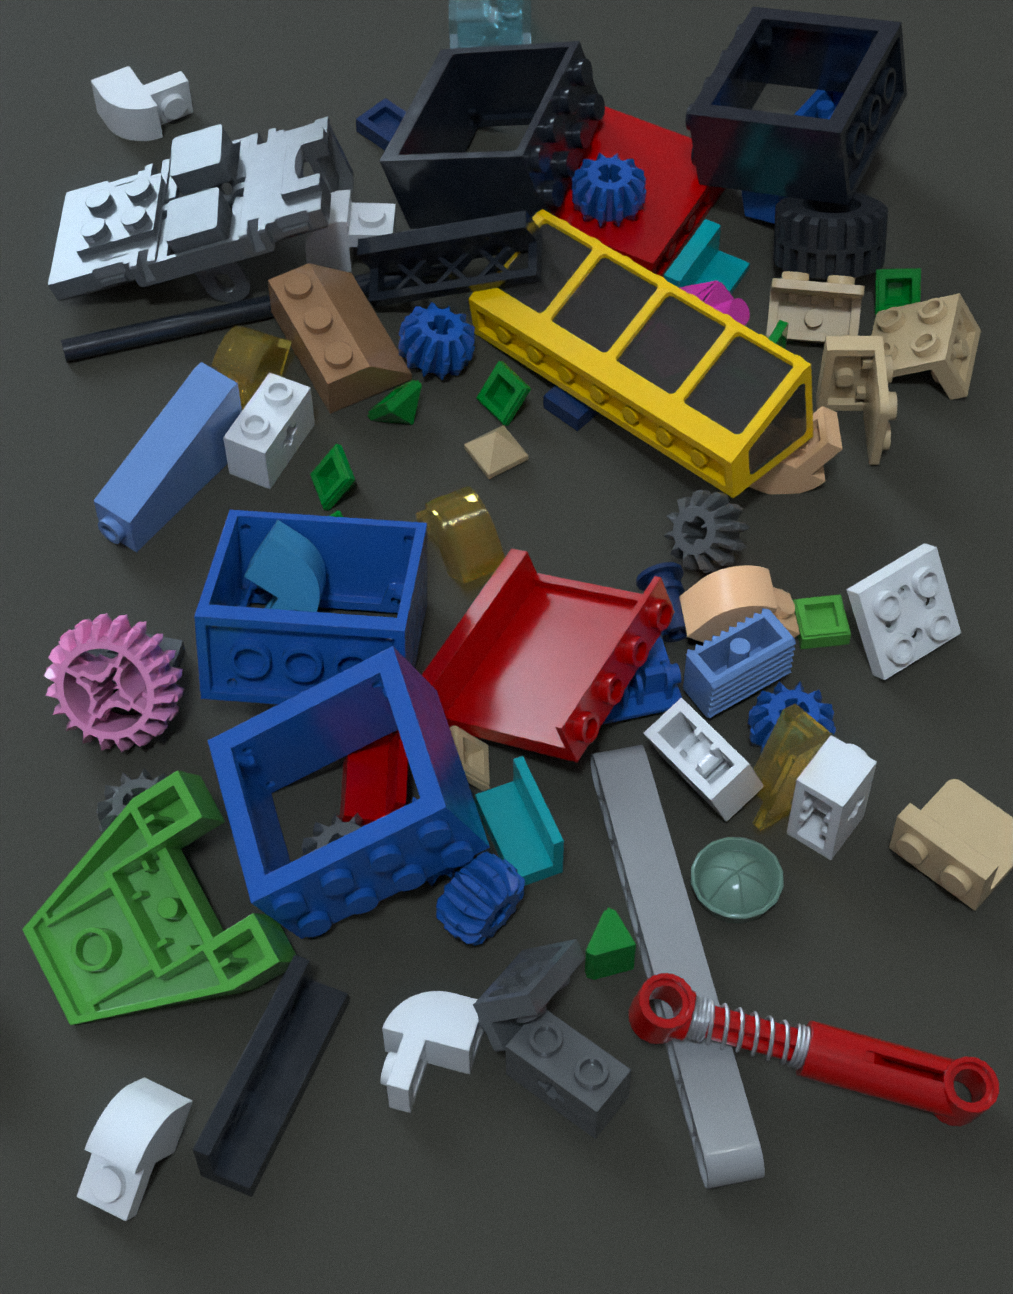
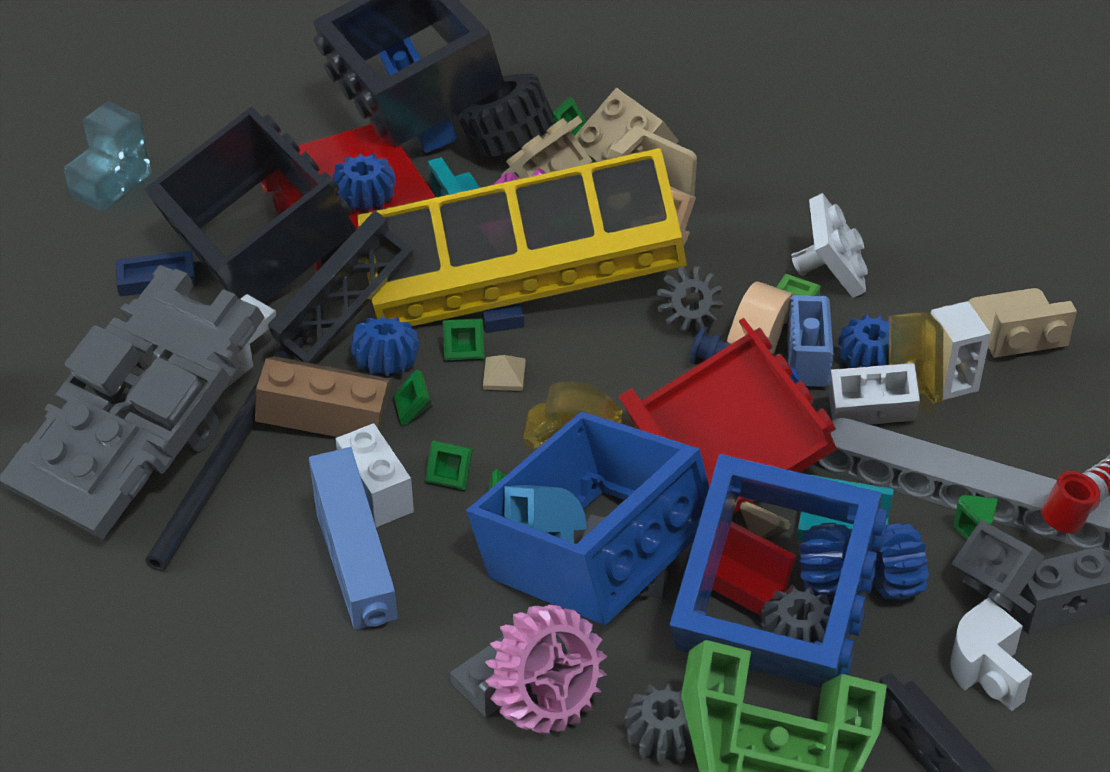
camera: 55 degrees left, 10 degrees down
clear yellow brick [211,325,292,410] -> none
sand green hat [691,837,784,924] -> none

